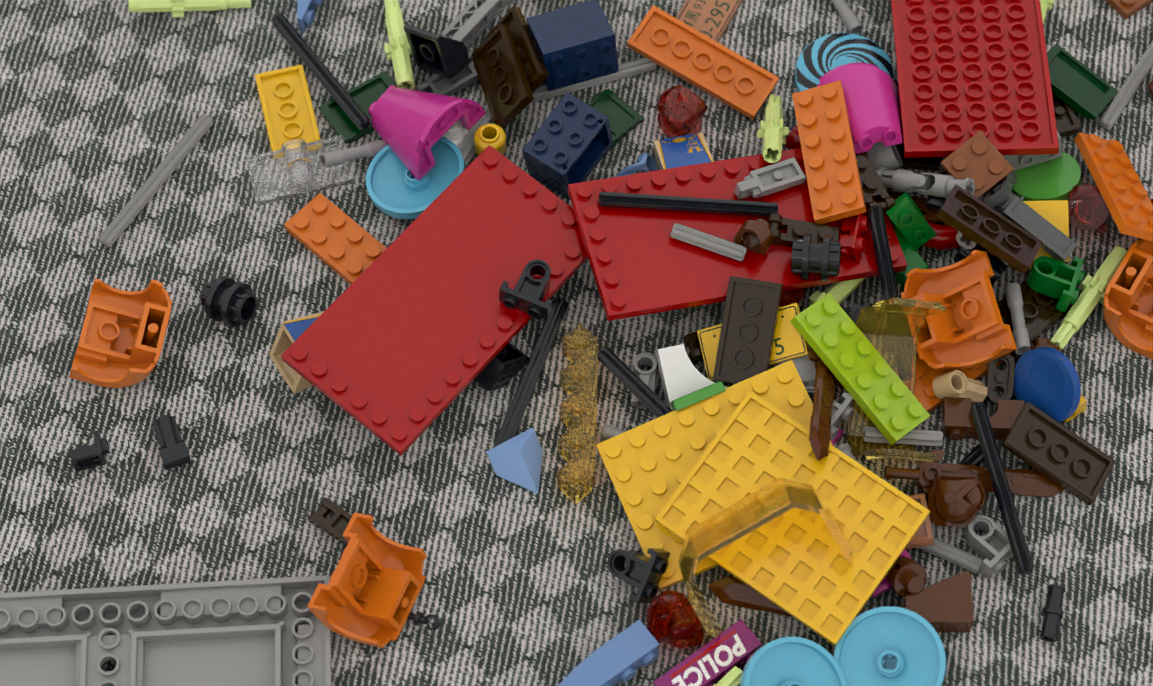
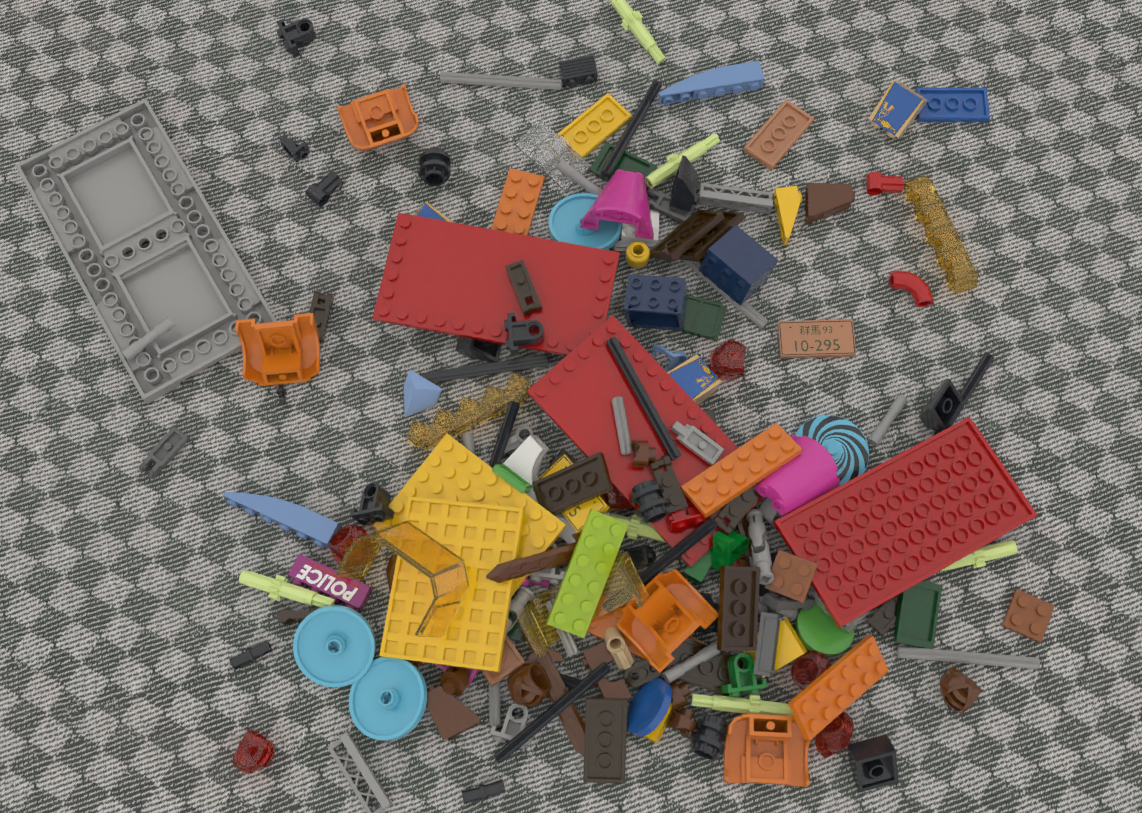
camera: 60 degrees right, 10 degrees up
orange plate [627,5,779,120] -> none
yellowish green piece [757,94,789,163] -> none
none -> dark brown plate [505,260,542,316]
none -> black brick [558,55,598,88]
none -> reddish brown piece [666,707,697,739]
none -> black piece [689,714,728,760]

